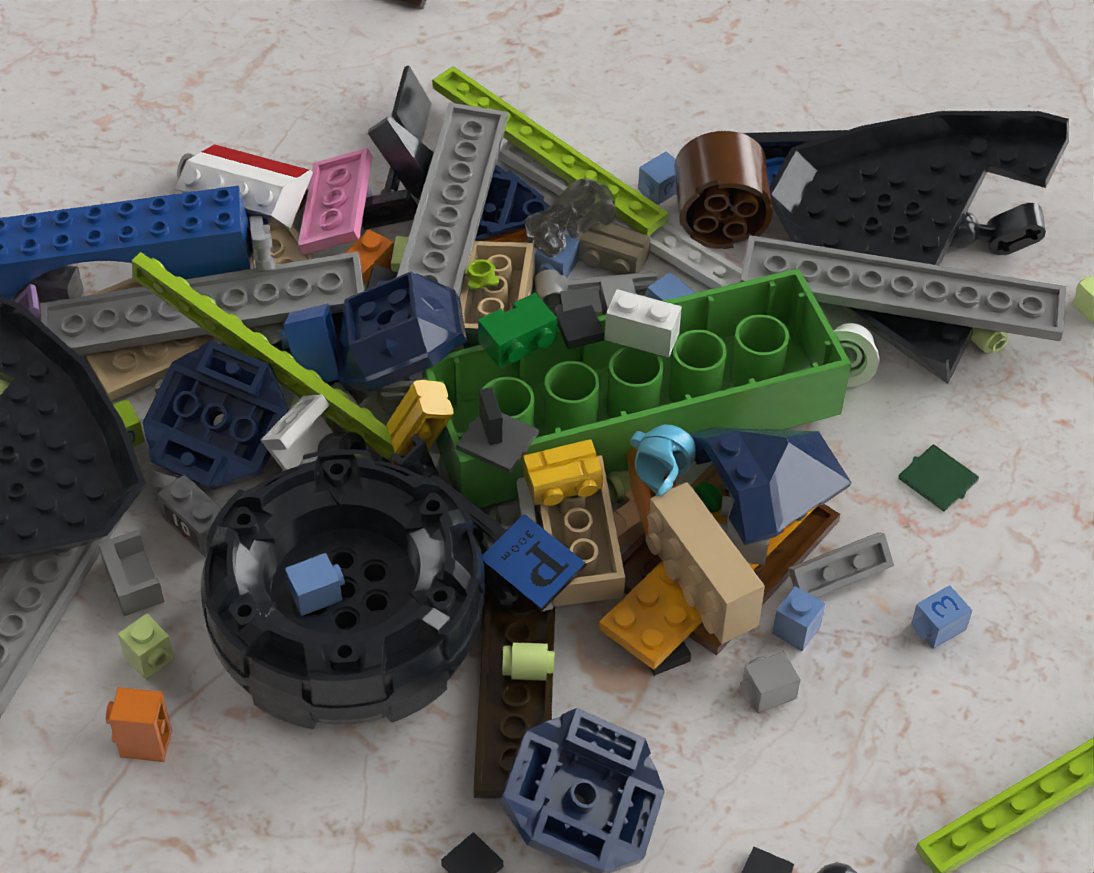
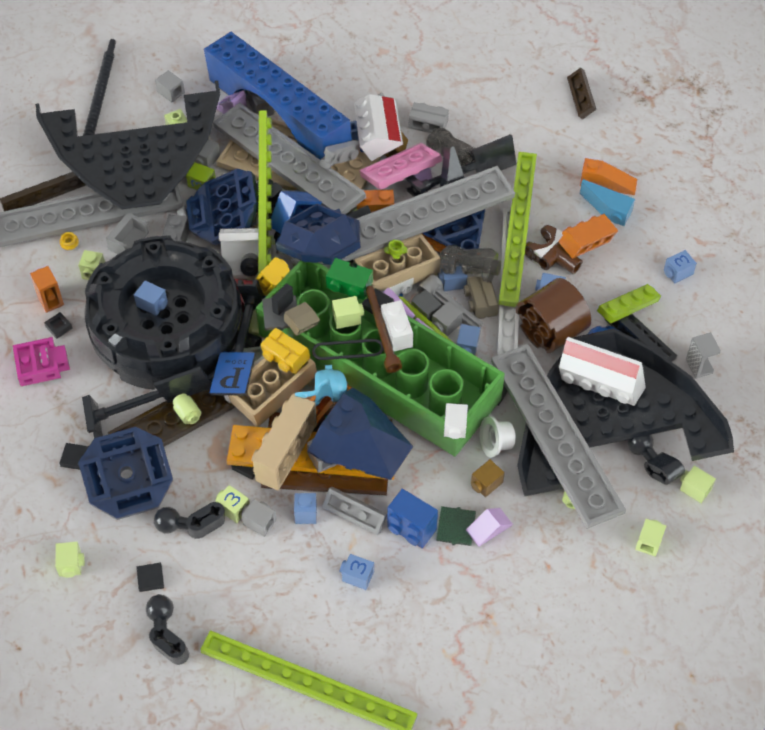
camera: 55 degrees right, 5 degrees up
none -> dark pink piece [12,337,70,387]
none -> black tile [44,312,73,339]
none -> yellow plate [59,232,79,250]
none -> black piece [82,367,212,438]
none -> black beam [153,502,225,539]
none -> yellowish green brick [215,485,250,523]
none -> dark tan piece [284,302,320,336]
none -> black piece [312,339,384,360]
none -> yellowish green brick [332,296,364,329]
none -> reddish brown piece [366,285,402,373]
none -> blue brick [387,488,438,549]
none -> light grey brick [408,102,449,135]
none -> clear smoke animal [426,128,475,166]
none -> white brick [444,403,468,439]
none -> slope [466,508,513,547]
none -> pearl gold brick [471,459,505,498]
none -> reddish brown connector [525,225,583,274]
none -> orange brick [558,214,618,259]
none -> white slope [559,337,646,406]
none -> orange slope [580,158,638,195]
none -> dark azure slope [580,179,635,226]
none -> lime plate [597,284,661,324]
none -> medium blue brick [664,250,697,284]
none -> yellowish green brick [680,465,716,504]
none -> light grey panel [686,332,721,379]

